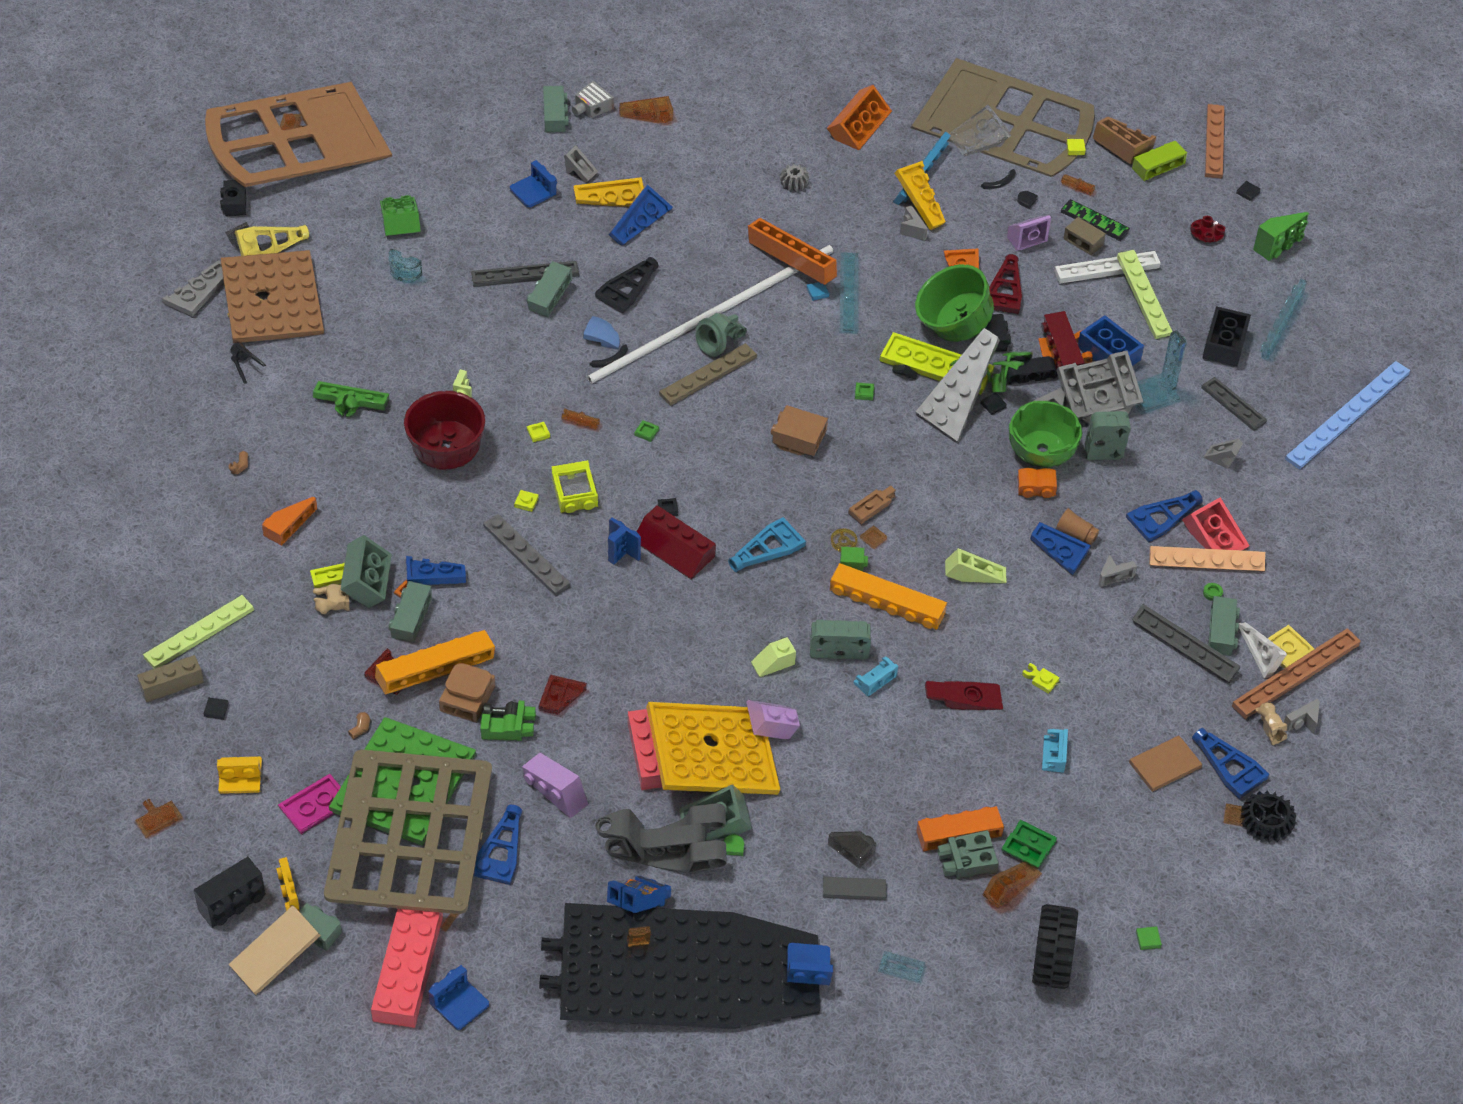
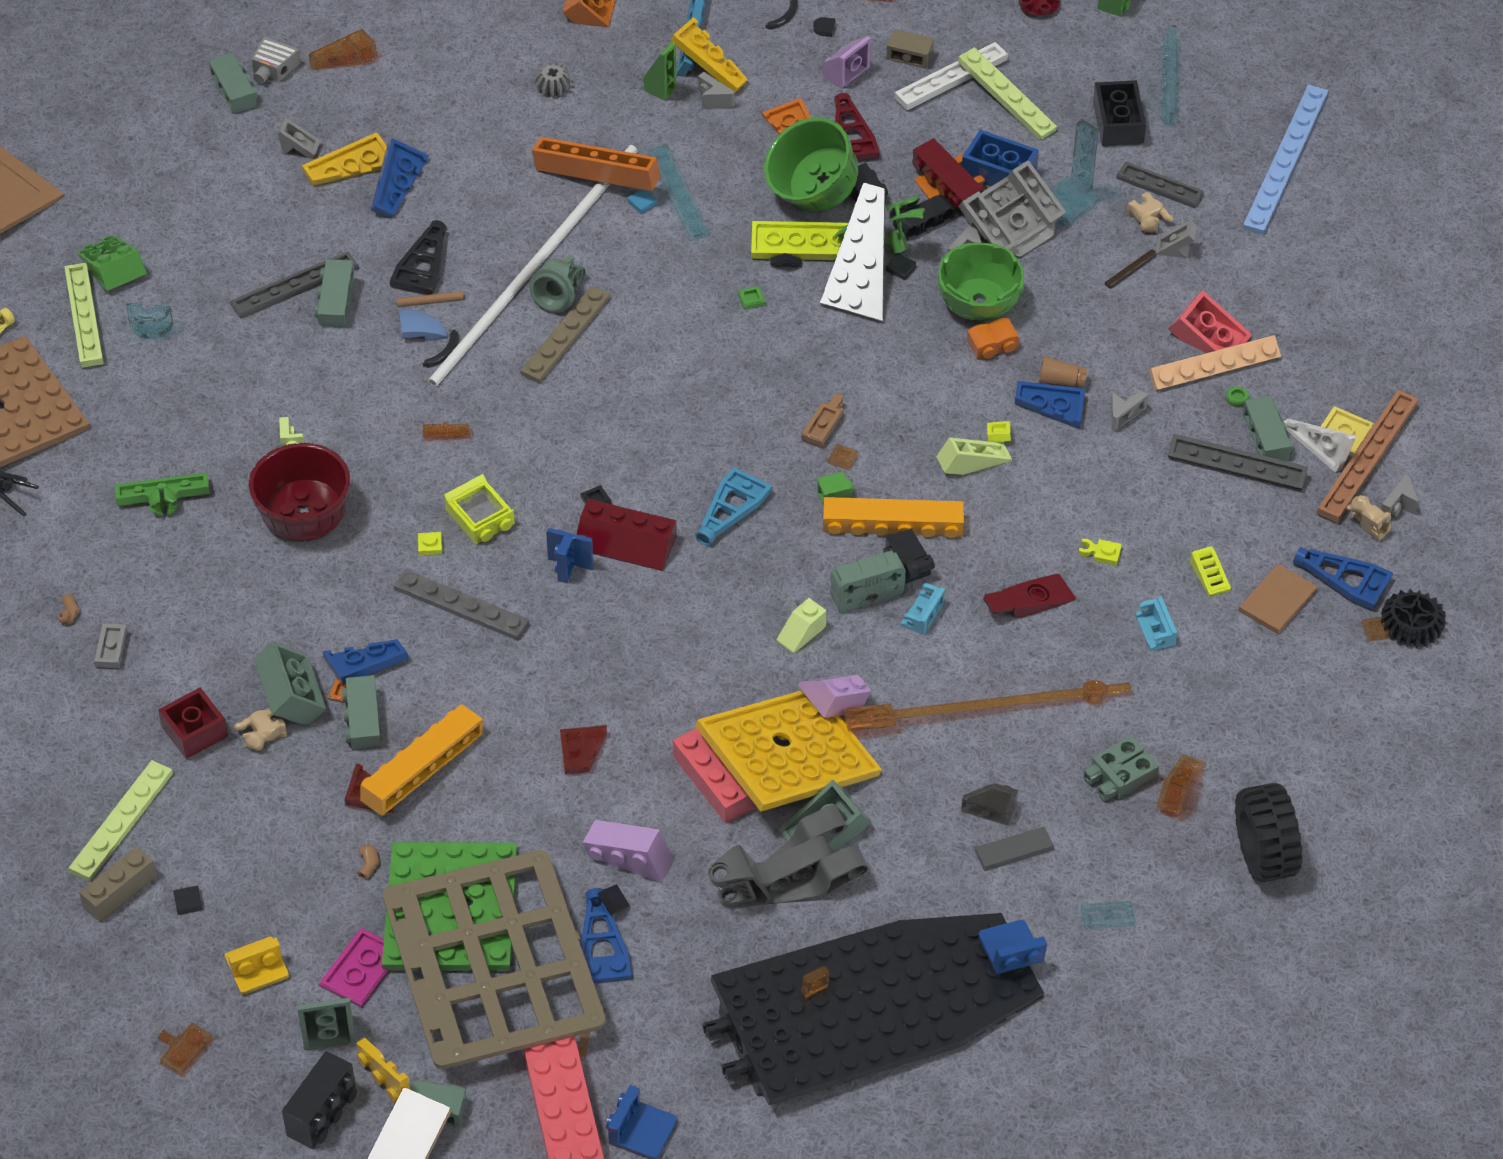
camera: 20 degrees left, 0 degrees up
orange slope [262,497,317,546] -> none
neon yellow plate [310,563,345,588] -> none
medium nougat brick [439,663,495,723] -> none
bright green hips [480,700,536,741] -> none
blue bracket [510,160,557,208] -> none
neon yellow tile [527,422,550,442] -> none
blue hips [607,876,671,913] -> none
bright green tile [634,420,659,442] -> none
bright green tile [724,834,744,856] -> none
medium nougat brick [771,405,828,456] -> none
clear yellow piece [831,528,857,551] -> none
orange brick [916,806,1004,852] -> none
green slope [1001,819,1057,869] -> none
tile [1061,199,1130,242] -> none
sand green axle [1085,411,1131,460] -> none
blue plate [1126,490,1203,543] -> none
bright green tile [1136,926,1162,950] -> none
none -> yellowish green plate [64,263,104,368]
none -> light grey plate [94,624,127,668]
none -> dark red brick [158,687,228,759]
none -> sand green slope [297,998,356,1050]
none -> medium nougat bar [396,291,464,307]
none -> black tile [598,884,630,915]
none -> bright green slope [643,42,677,100]
none -> clear orange bar [843,680,1131,731]
none -> black hinge [883,528,935,584]
none -> neon yellow plate [987,421,1011,443]
none -> dark brown bar [1105,249,1157,289]
none -> tan animal [1127,192,1173,234]
none -> neon yellow slope [1190,546,1231,597]

